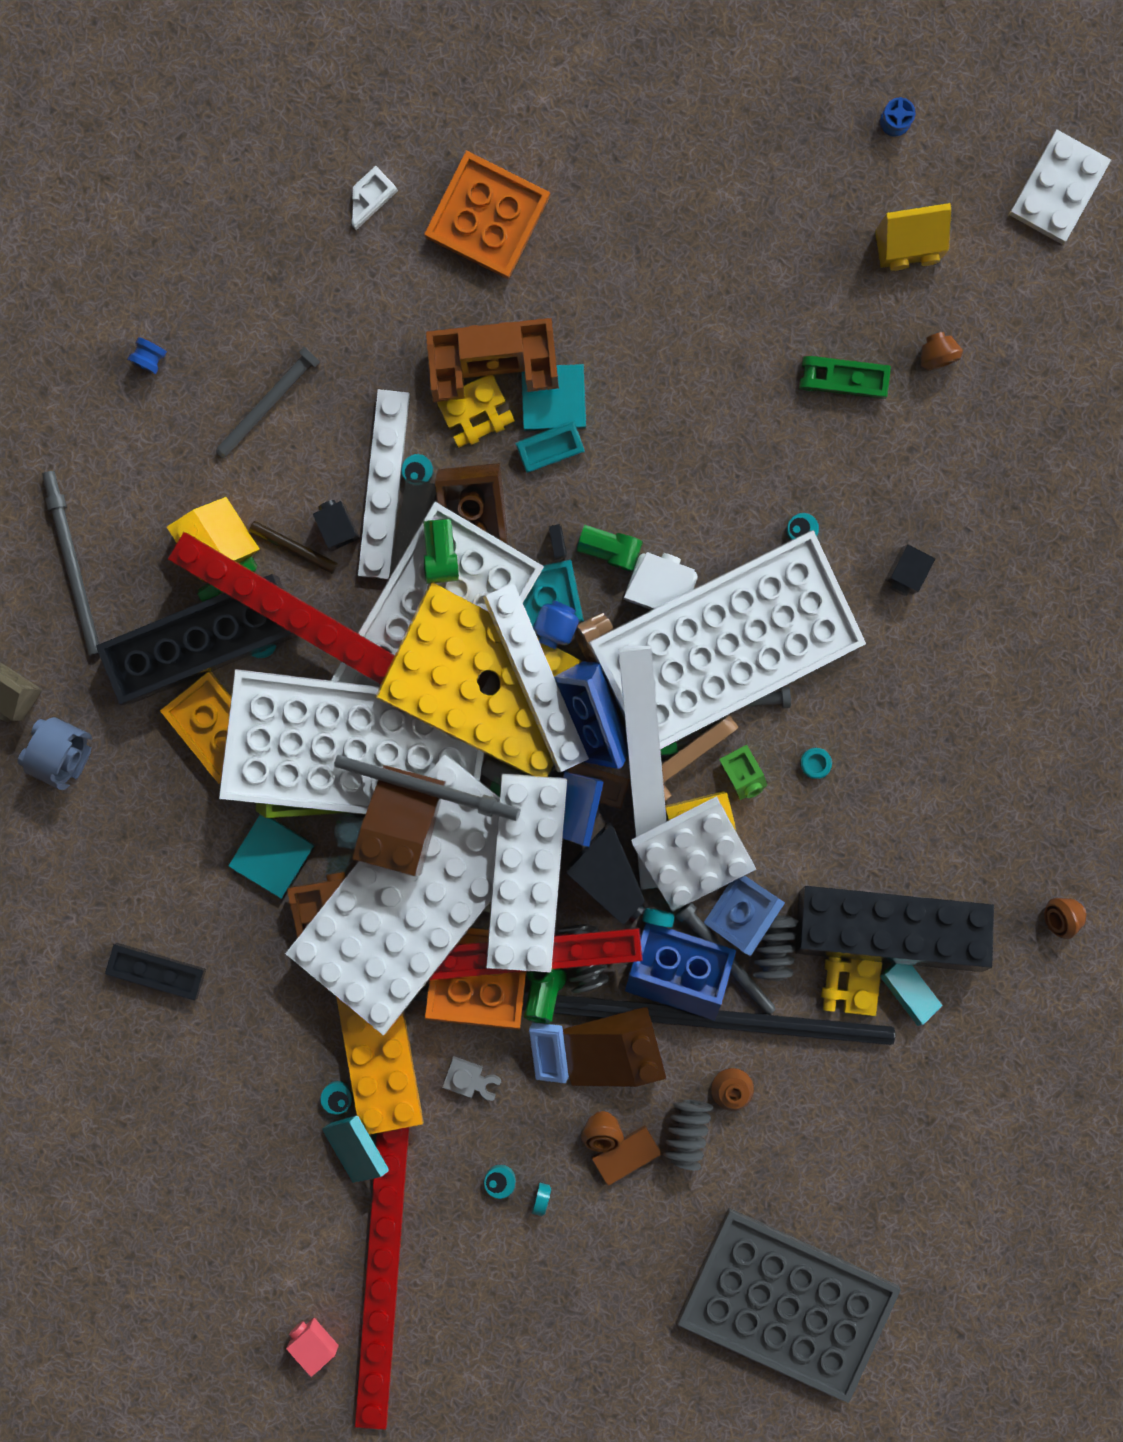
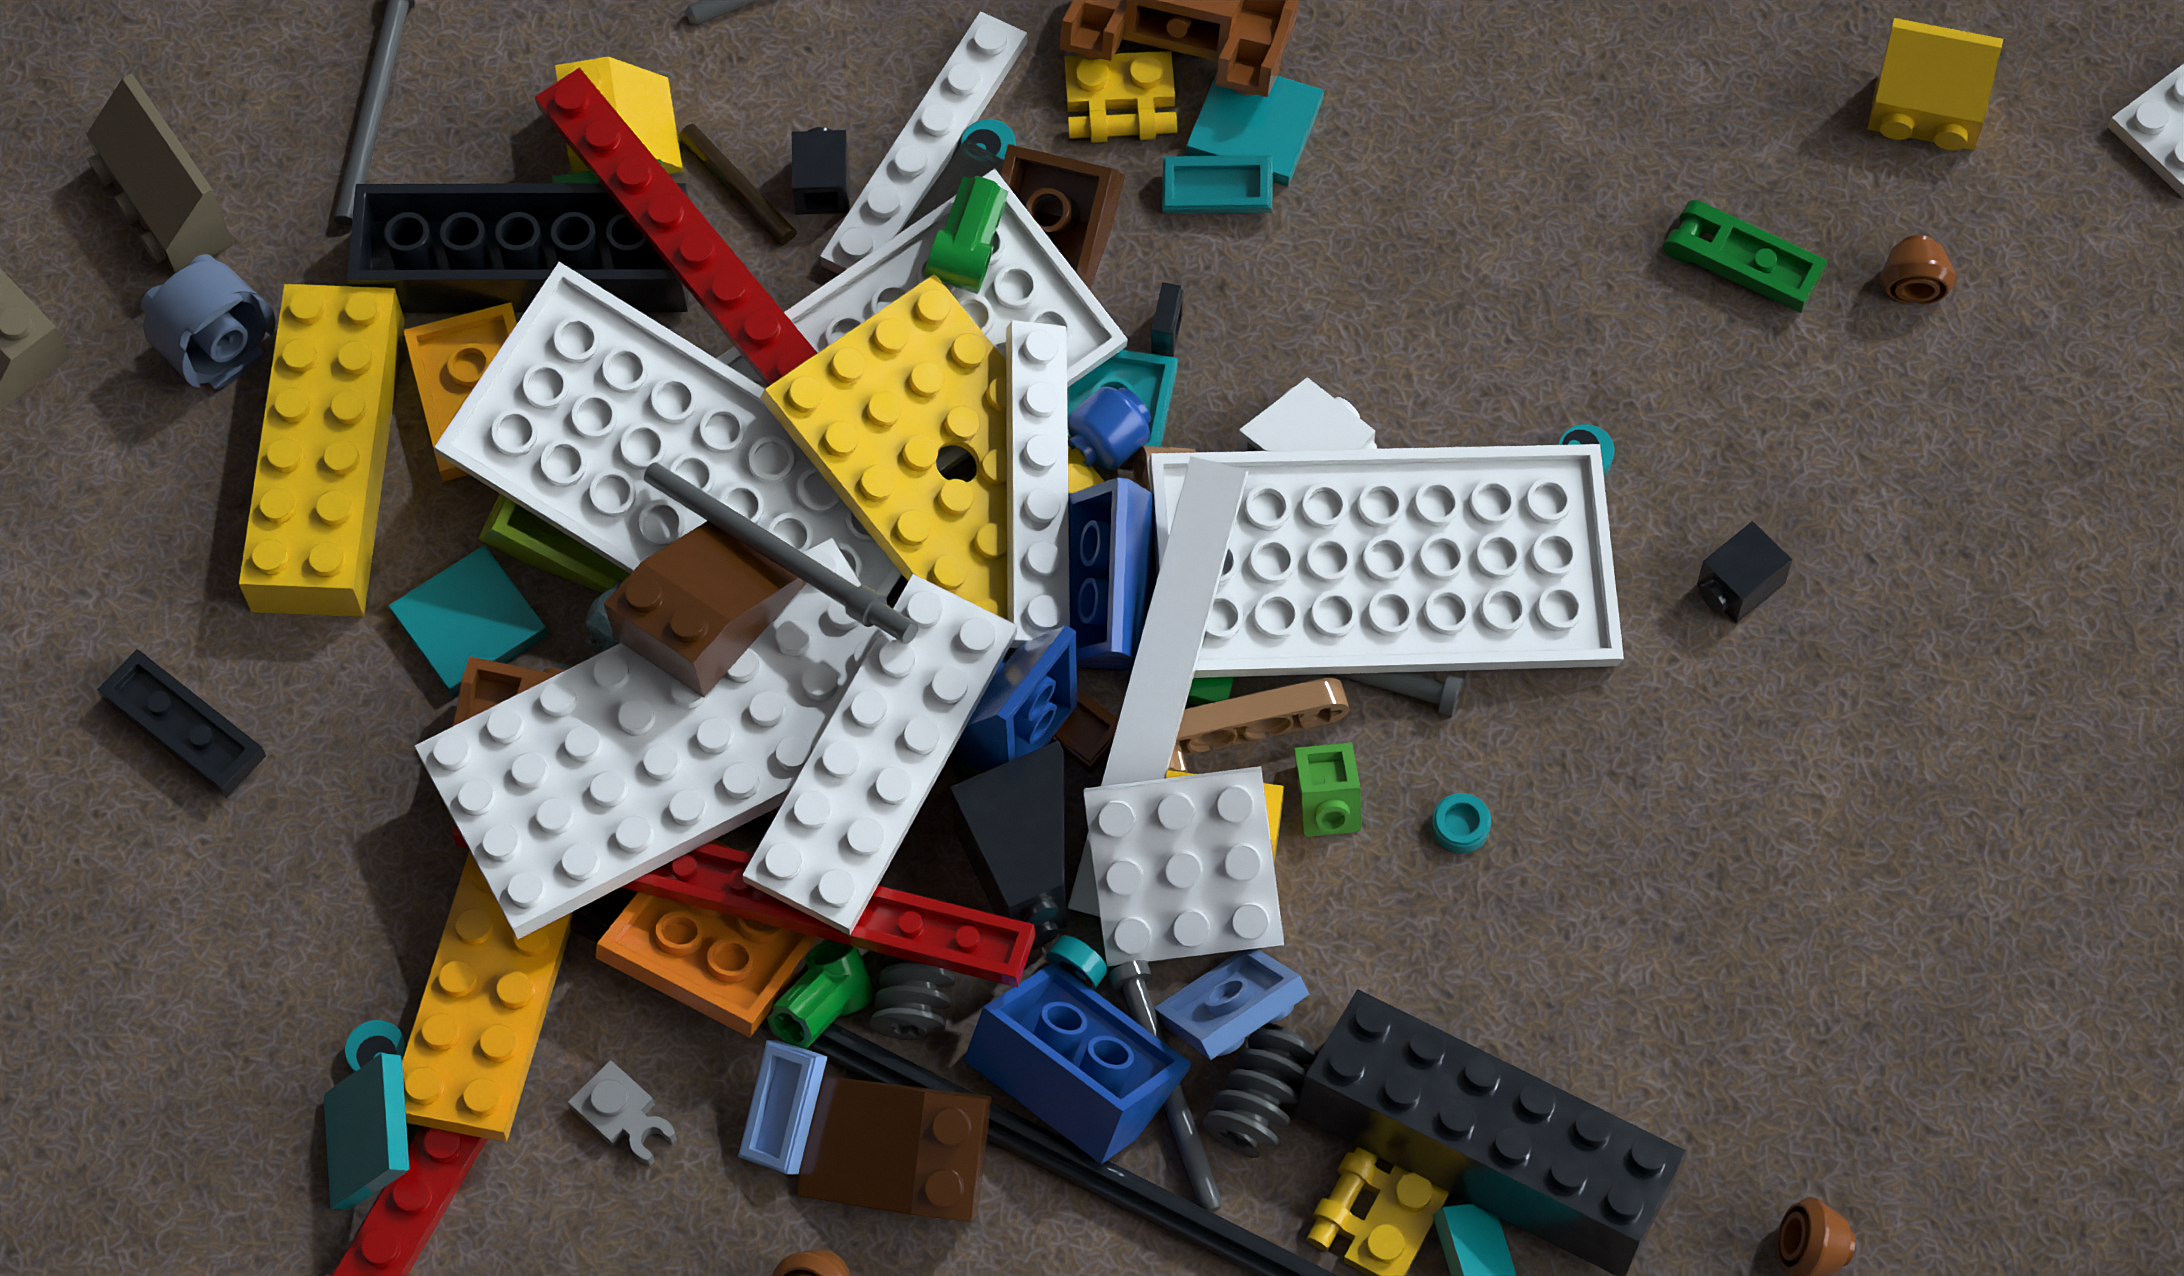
camera: 25 degrees right, 25 degrees down
green piece [576,525,643,572] -> none
none -> yellow brick [239,284,405,617]

